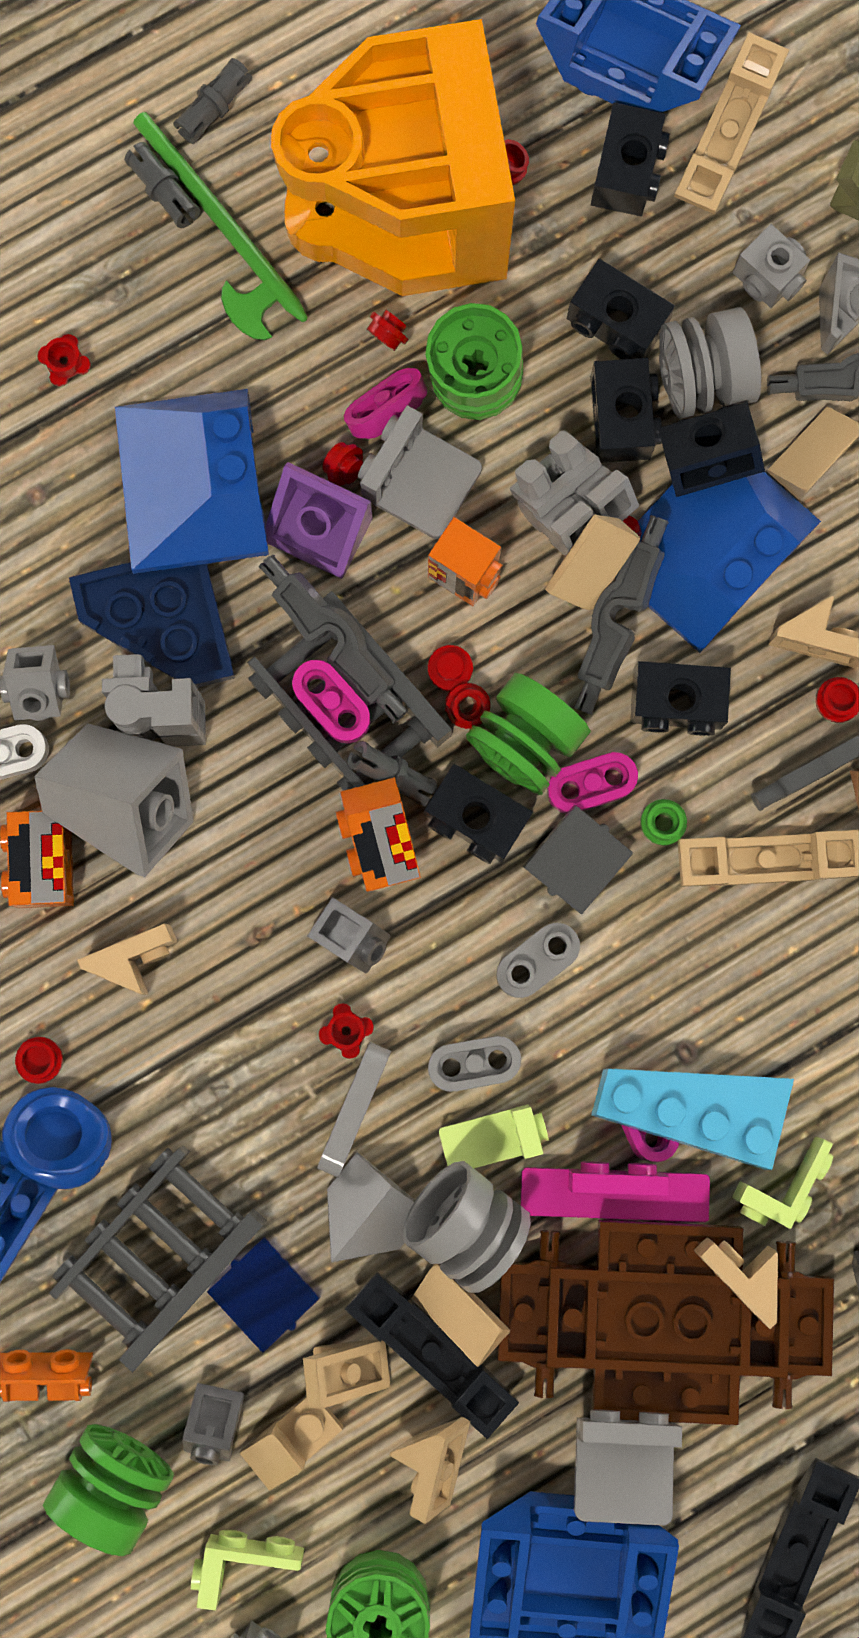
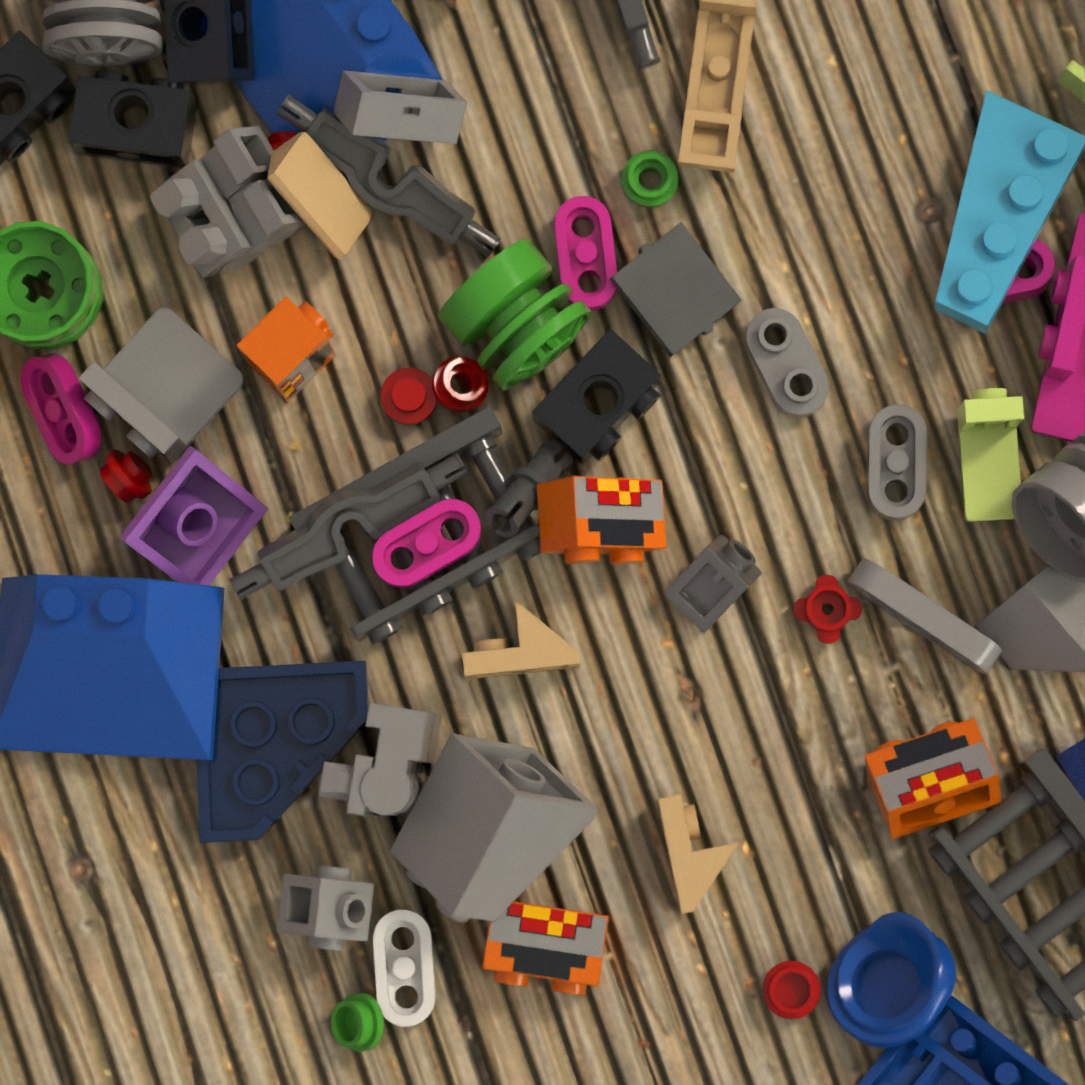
camera: 70 degrees left, 0 degrees up
black brick [630,661,731,736] -> none
none -> light grey piece [333,70,467,144]
none -> tan slope [462,601,580,680]
none -> brick [864,718,1001,840]

